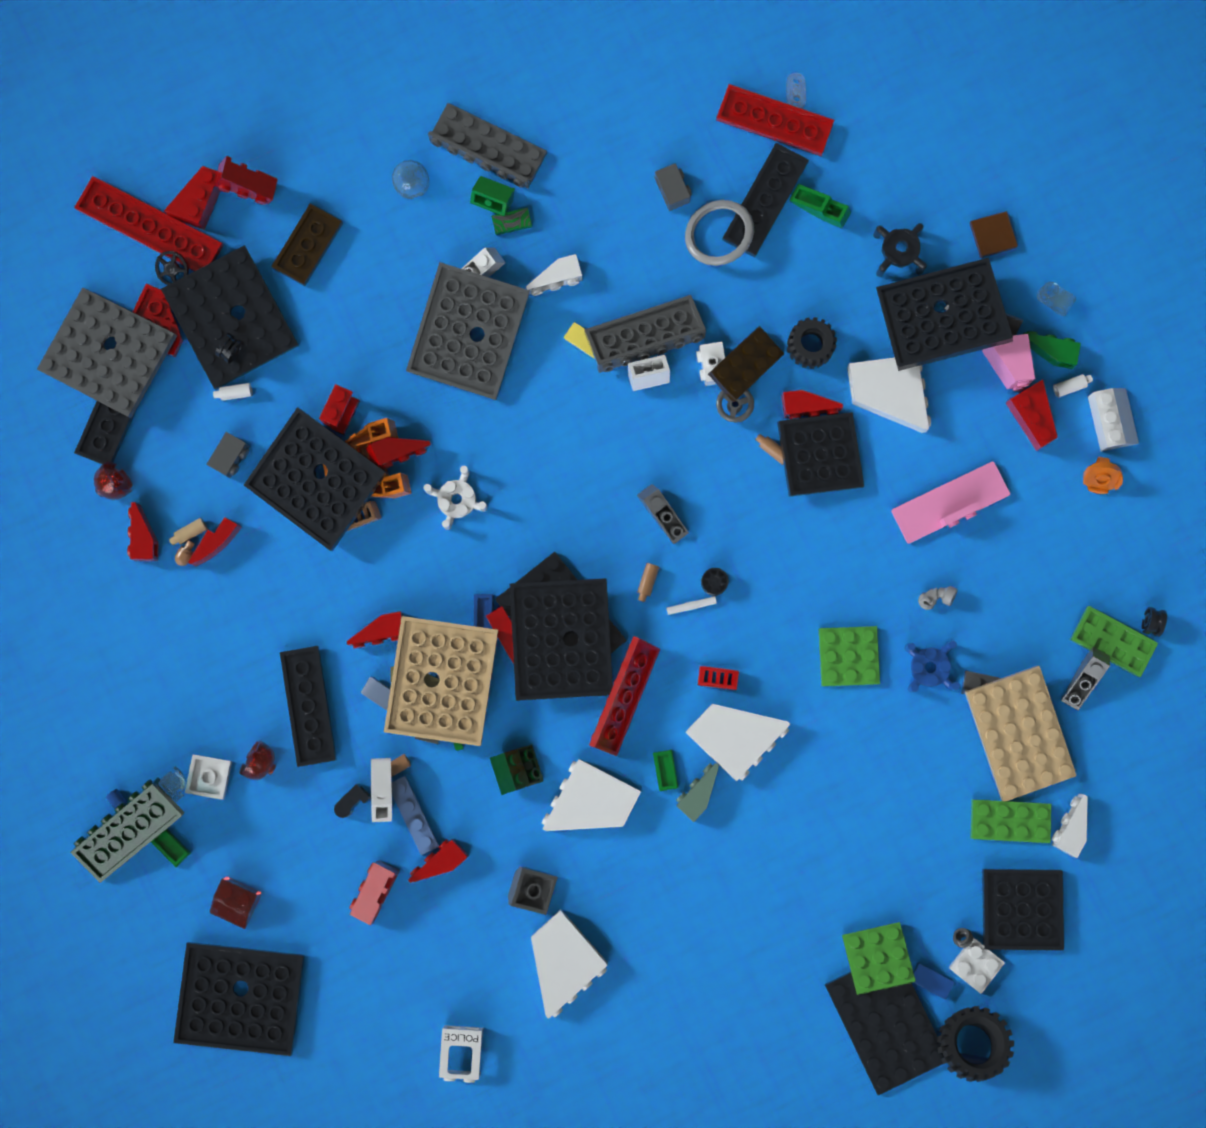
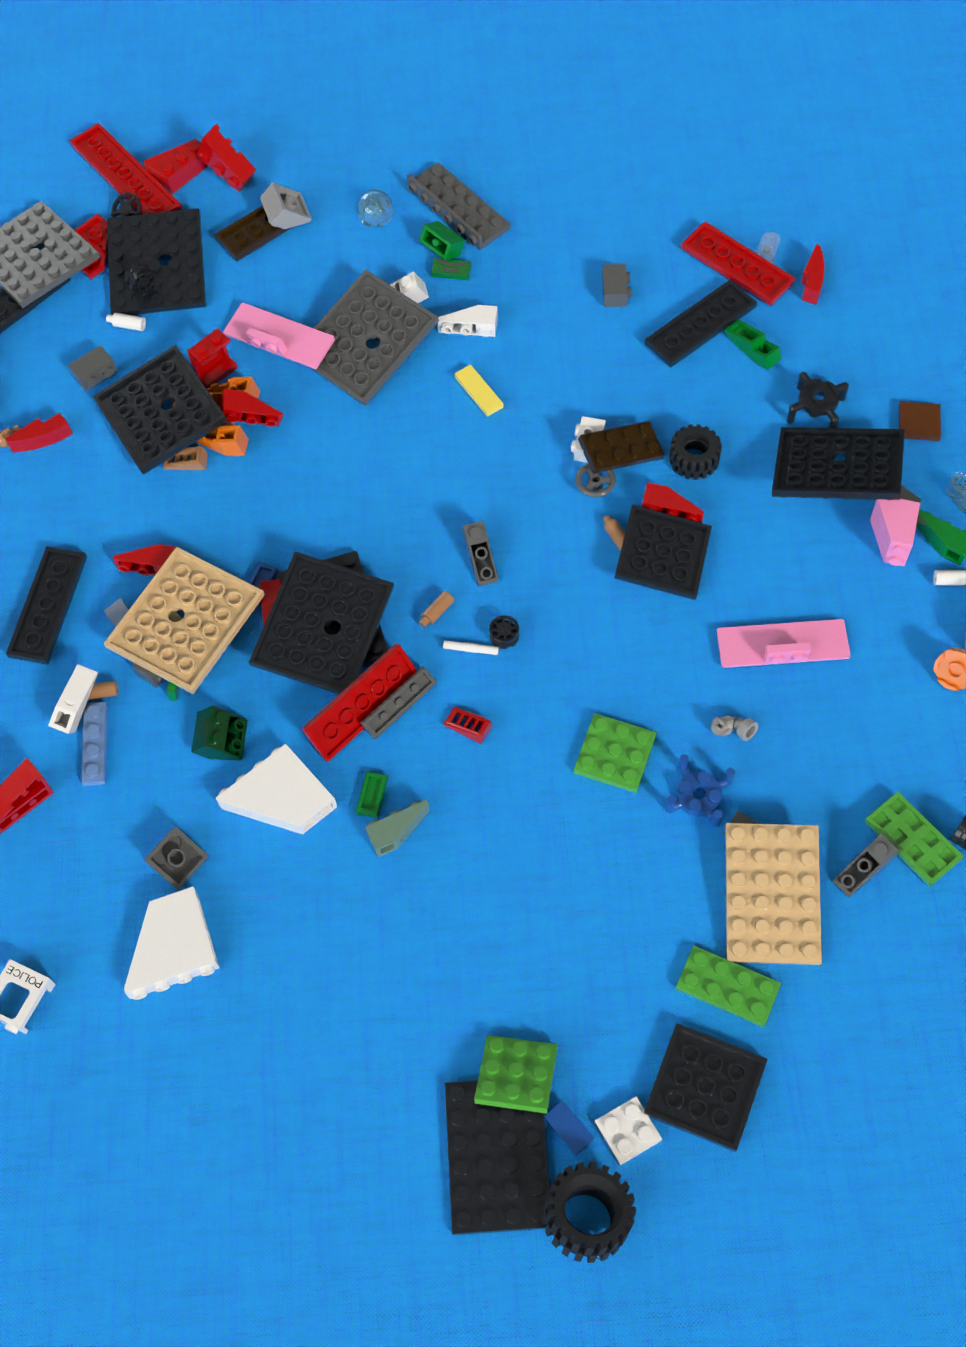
camera: 20 degrees right, 20 degrees down
tan cylinder [169,518,208,545] -> none
black leg [334,783,371,818] -> none
red slope [408,839,469,883] -> none
white plate [424,466,488,530] -> none
dark grey bracket [584,295,706,373] -> none
white brick [628,355,670,391] -> none
light grey wedge [685,200,754,266] -> none
white slope [685,704,790,781] -> none
white slope [847,358,931,433] -> none
dark grey plate [953,928,973,948] -> none
red wedge [1006,379,1058,451] -> none
white slope [1052,794,1088,858] -> none
none -> bright pink bracket [223,303,335,369]
none -> light grey slope [260,182,312,229]
none -> dark grey tile [360,666,437,739]
none -> red slope [801,244,824,305]

